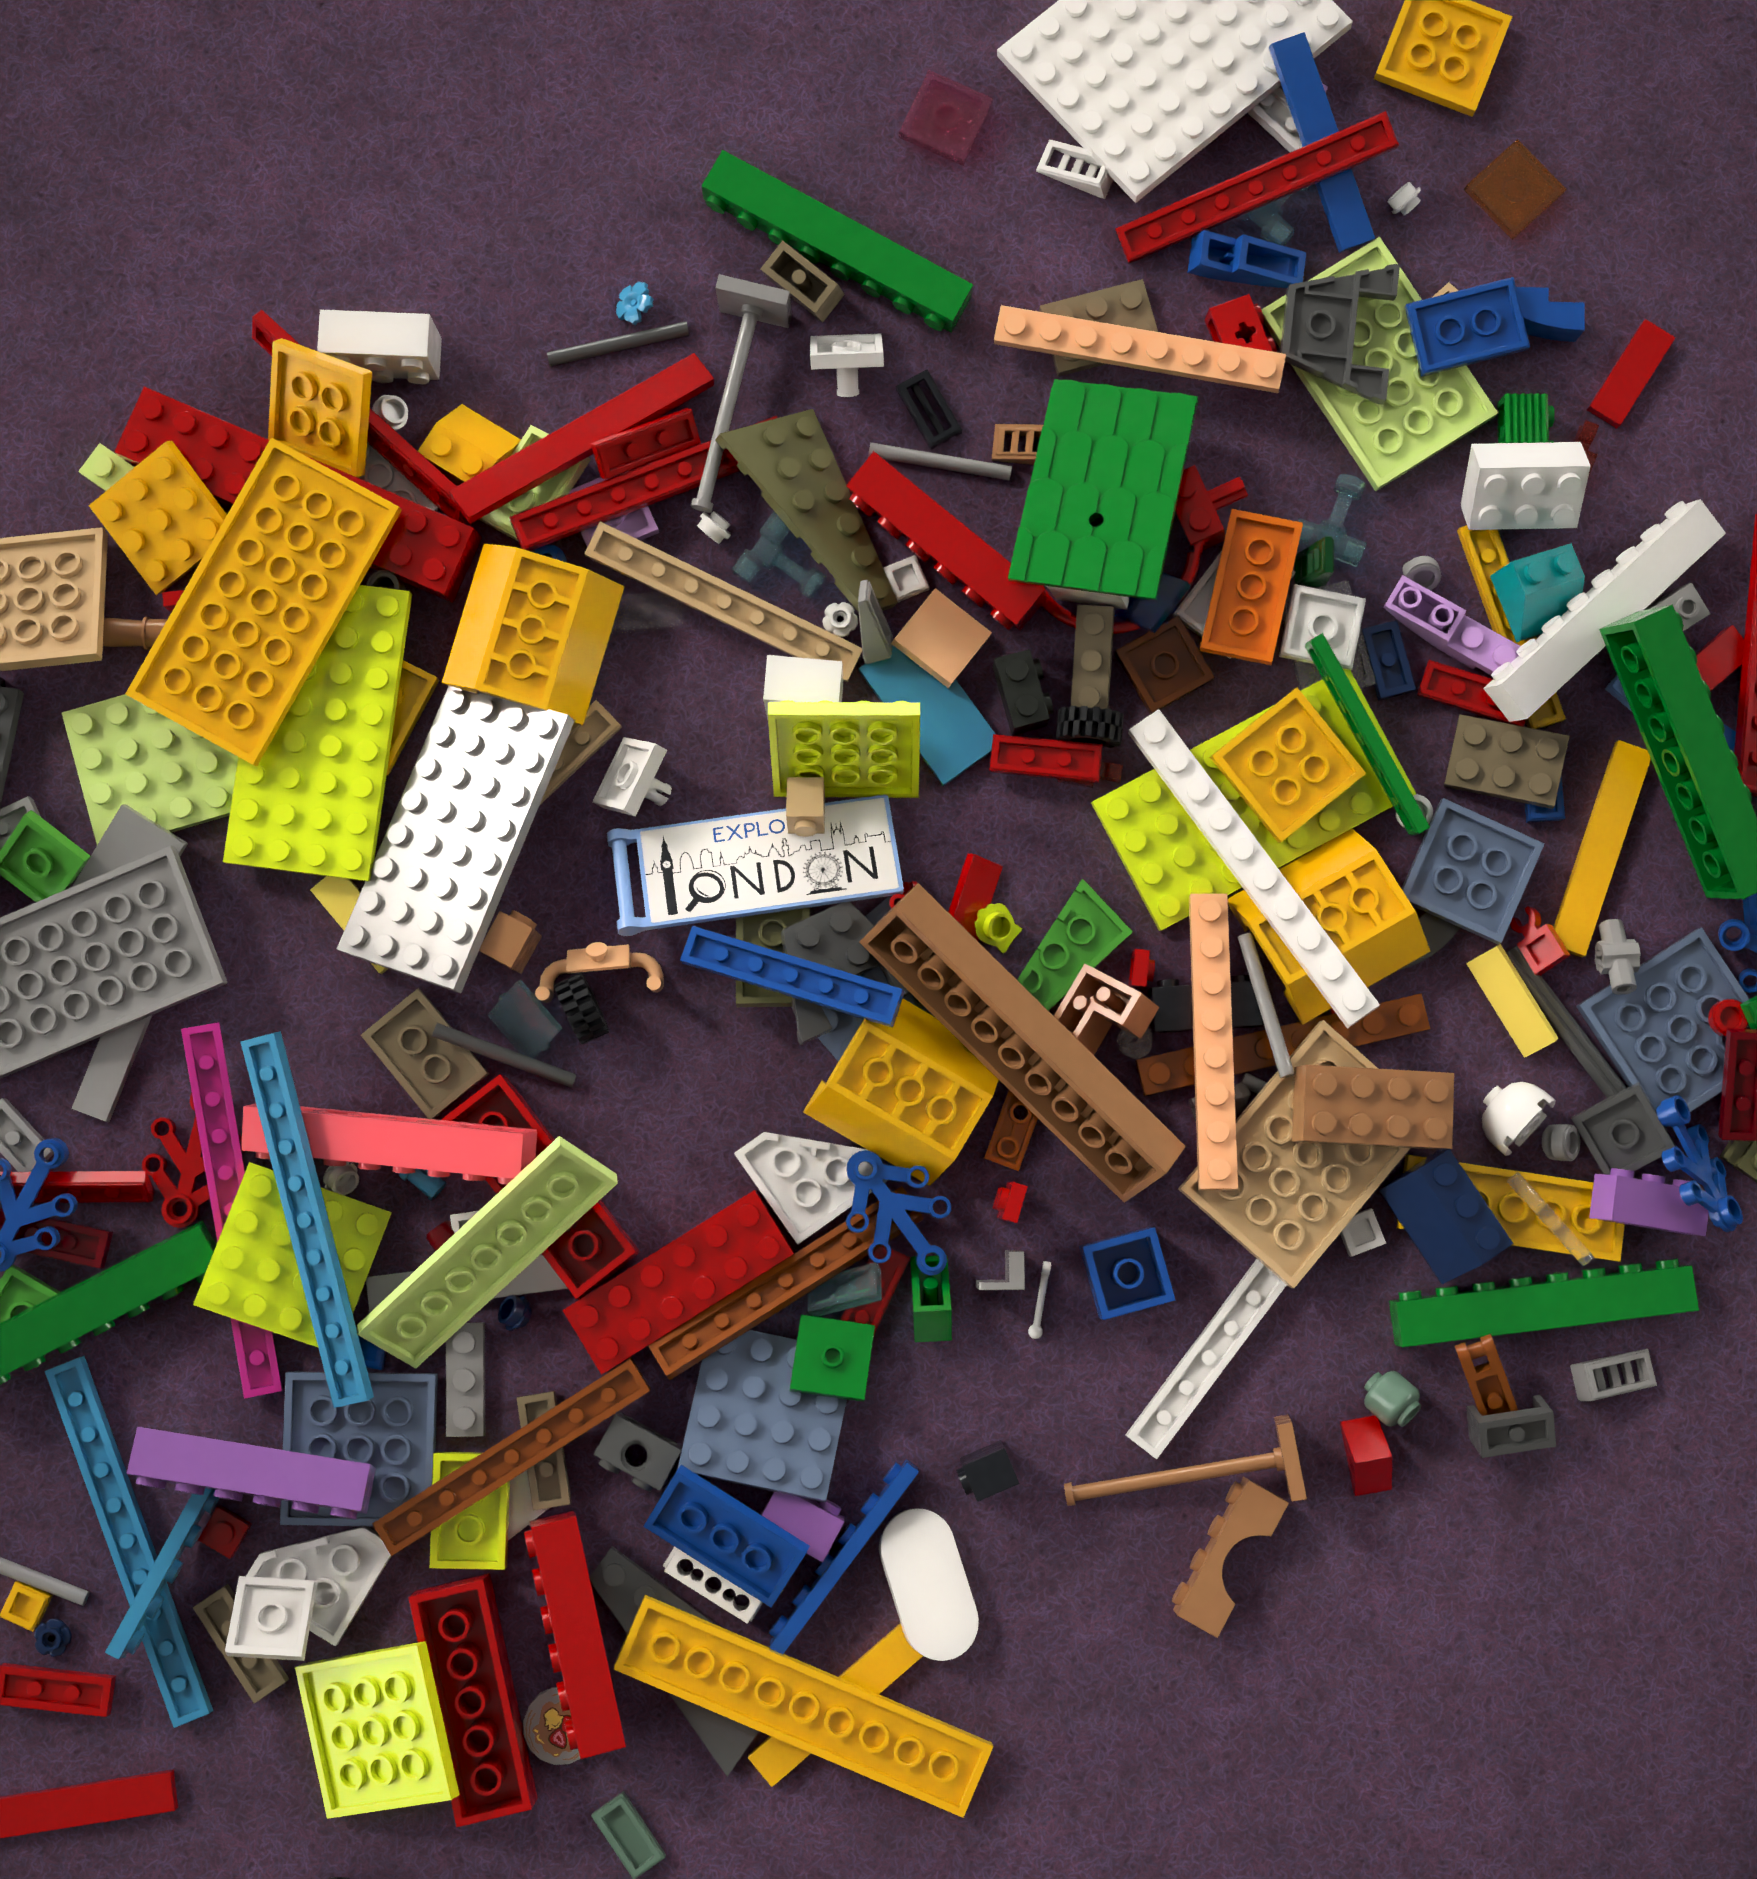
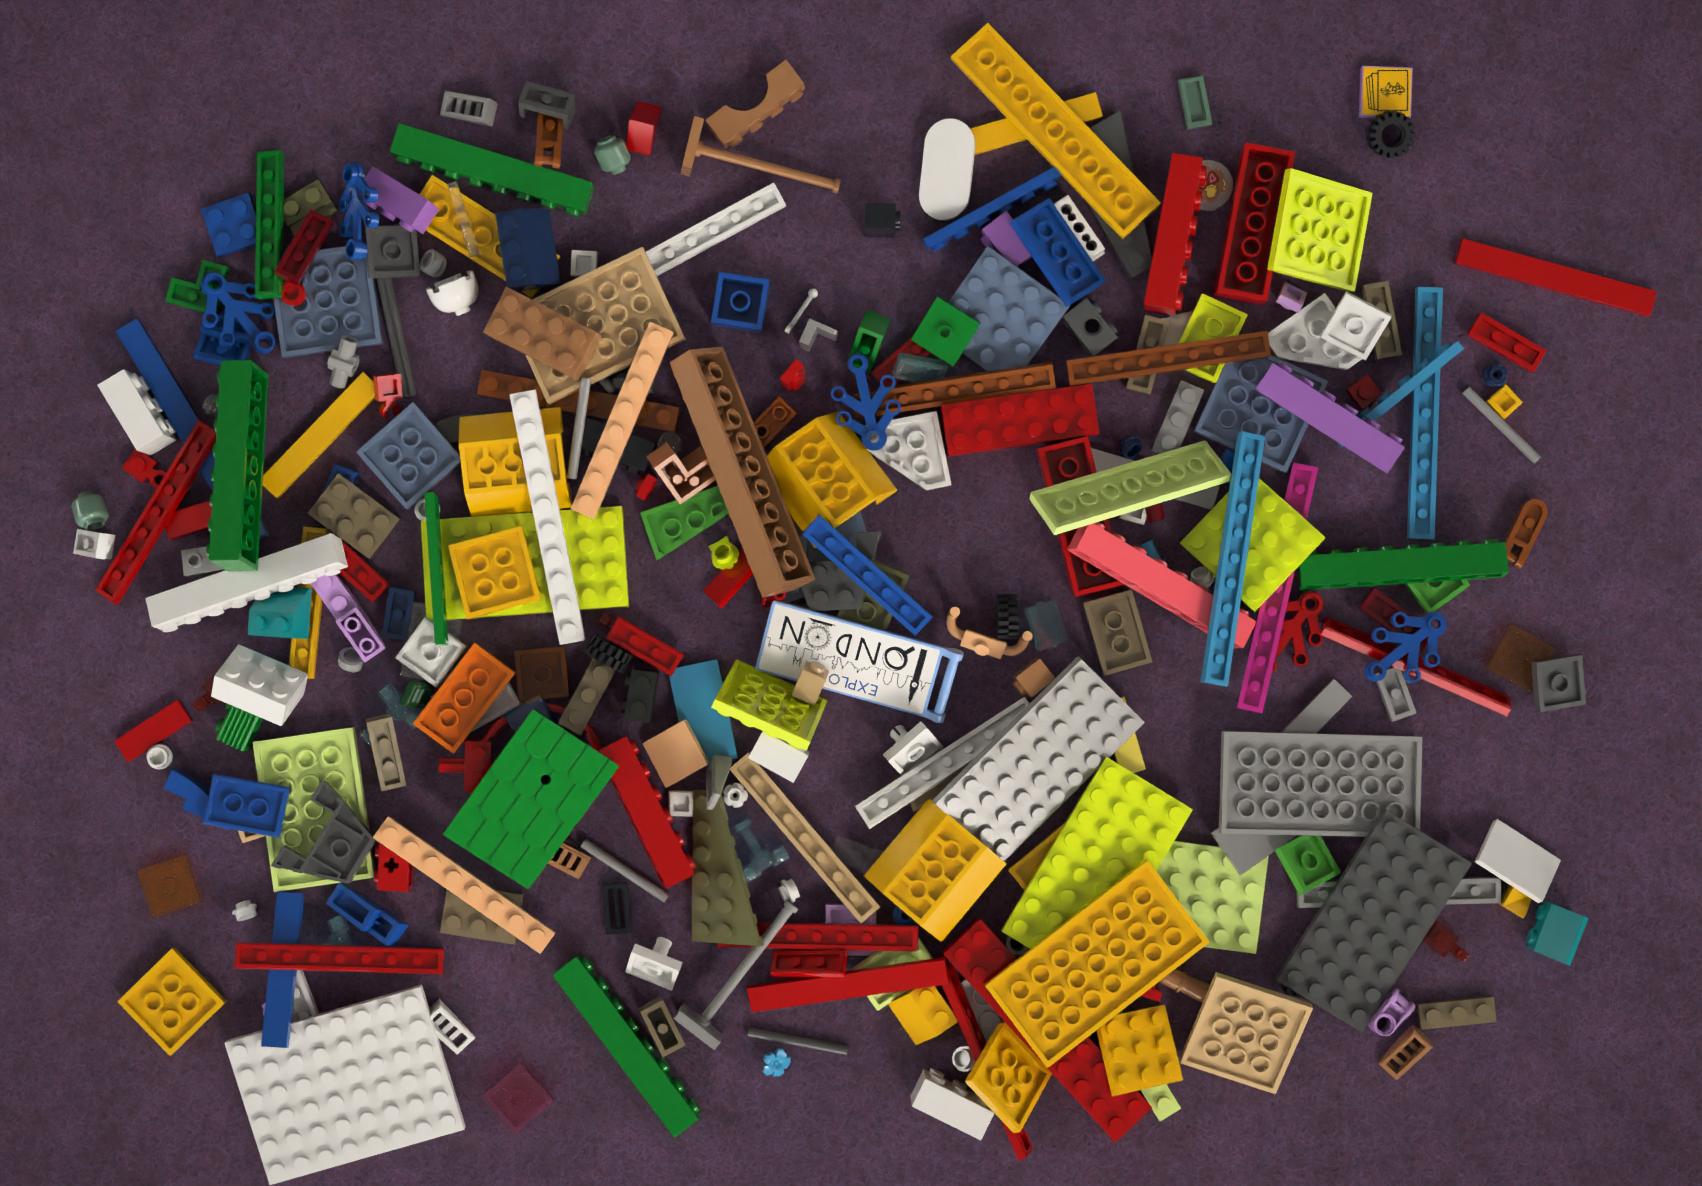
camera: 150 degrees left, 5 degrees up
dark grey bar [432,1023,577,1088] -> none
light yellow tile [1466,944,1559,1058] -> none
none -> white plate [146,744,173,770]
none -> dark tan plate [365,713,406,792]
none -> white plate [855,697,1029,829]
none -> lavender plate [1276,282,1307,313]

